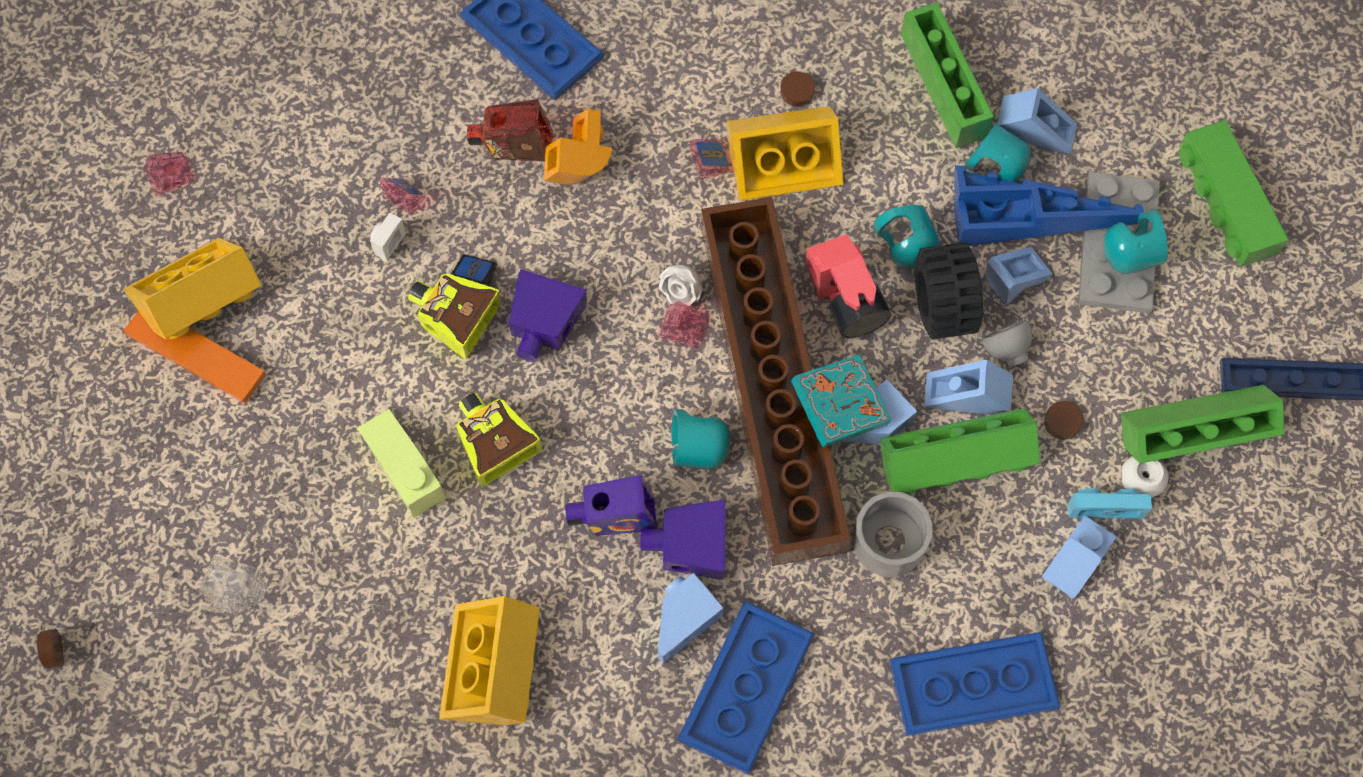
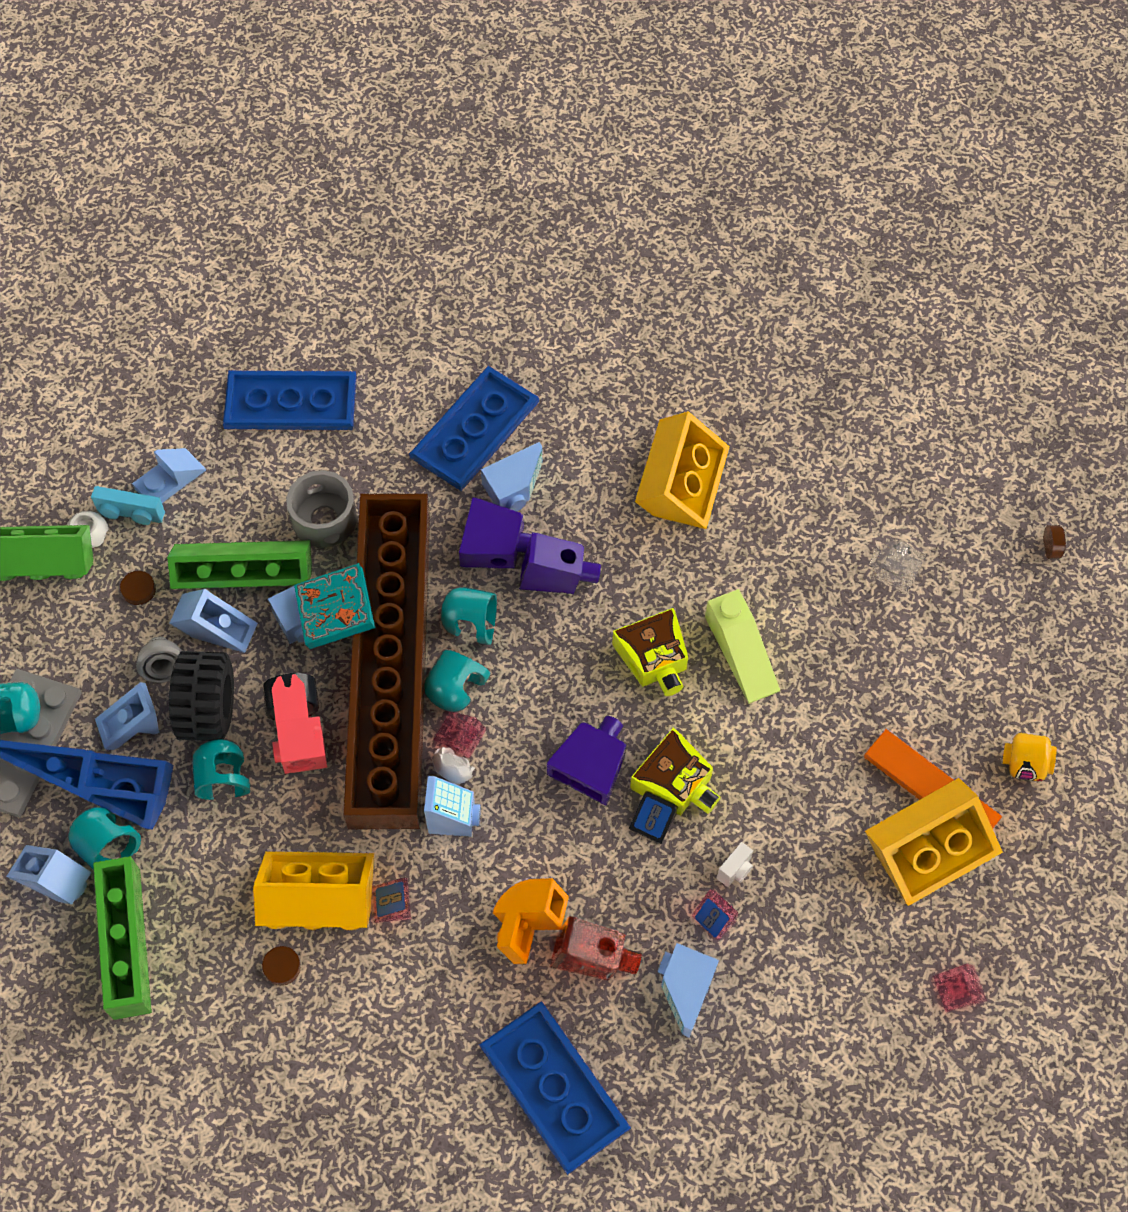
camera: 170 degrees left, 5 degrees down
none -> teal helmet [424,650,491,712]
none -> slope [424,776,481,837]
none -> light blue slope [658,943,719,1038]
none -> yellow head [1002,733,1057,781]

